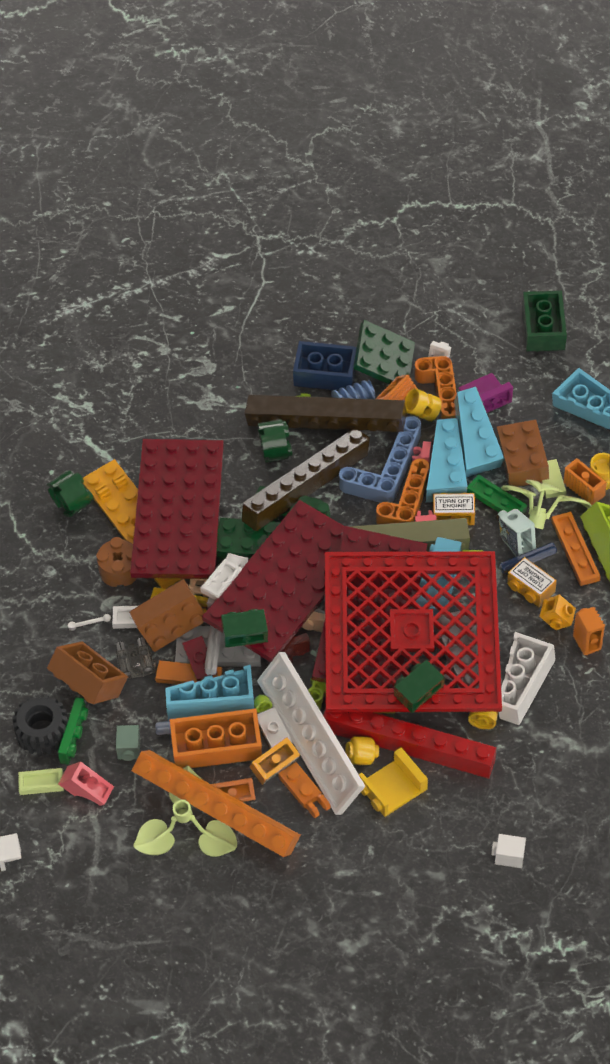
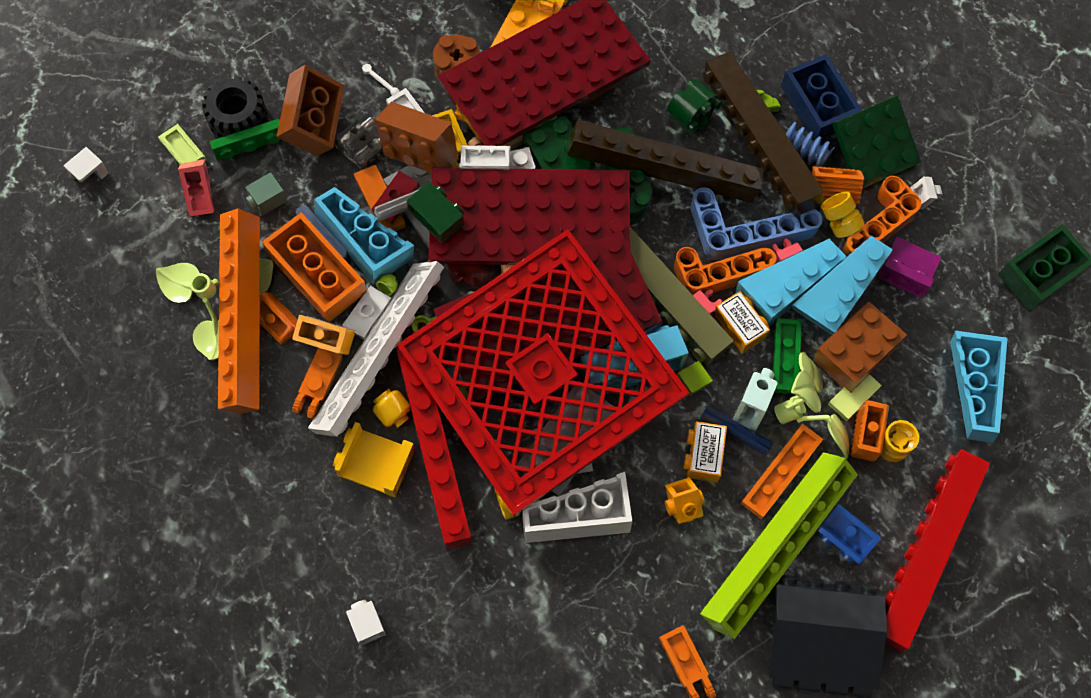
camera: 50 degrees right, 15 degrees up
dark green brick [394,659,445,713] -> none
orange brick [573,607,605,655] -> none

